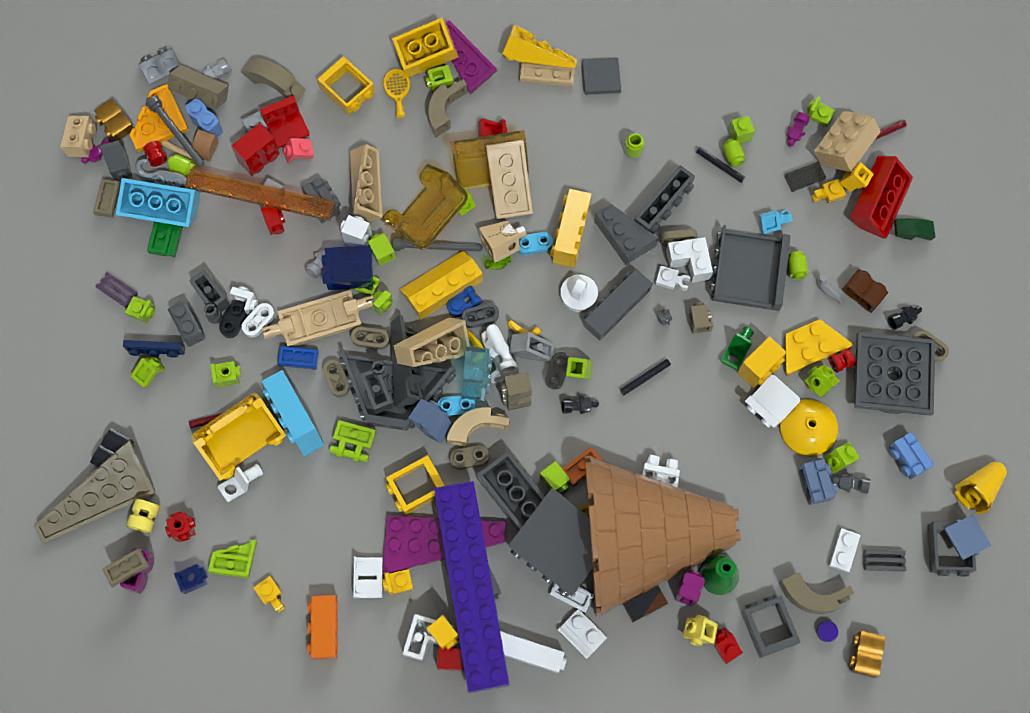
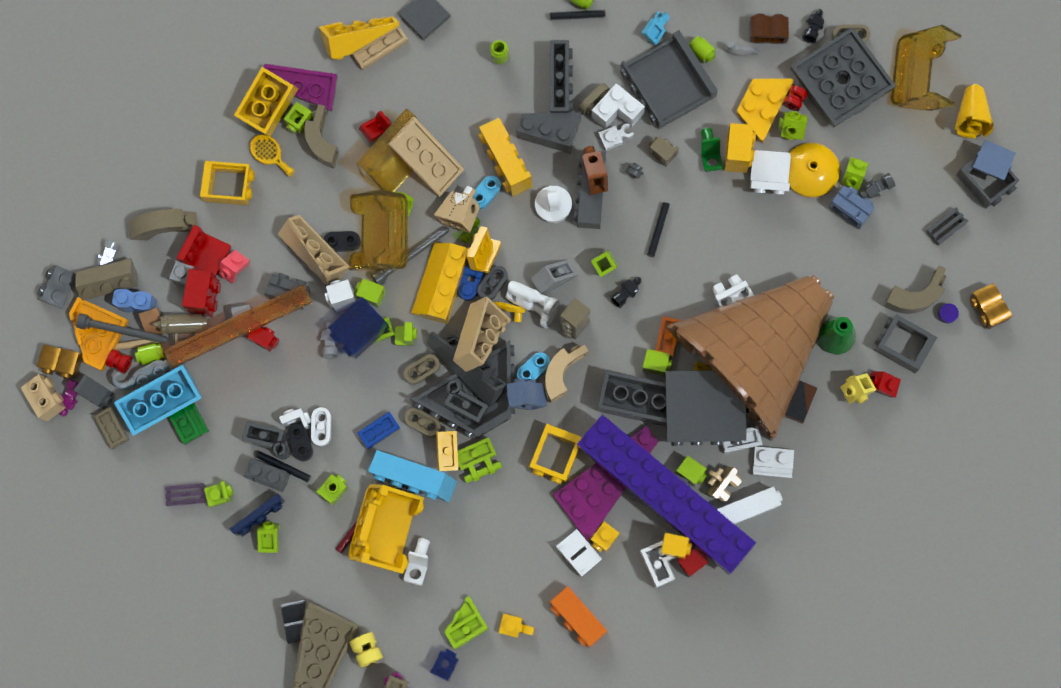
camera: 30 degrees left, 5 degrees up
red brick [165,512,196,542] -> none
tan plate [262,290,374,347] -> none
dark tan plate [450,446,489,470] -> none
clear light blue brick [461,347,493,401] -> none
yellow piece [508,320,542,336] -> none
clear smoke plate [545,352,569,390] -> none
magenta brick [674,571,705,606] -> none
white plate [829,528,860,573] -> none
medium blue brick [889,432,934,479] -> none
none -> dark tan piece [153,314,207,347]
none -> black bar [256,451,311,483]
none -> black plate [323,231,361,252]
none -> yellow tile [436,431,458,471]
none -> yellow bracket [466,226,501,273]
none -> dark orange torso [582,146,608,195]
none -> lime brick [676,455,707,487]
none -> tan hips [706,466,742,502]
none -> clear yellow windscreen [891,24,961,111]

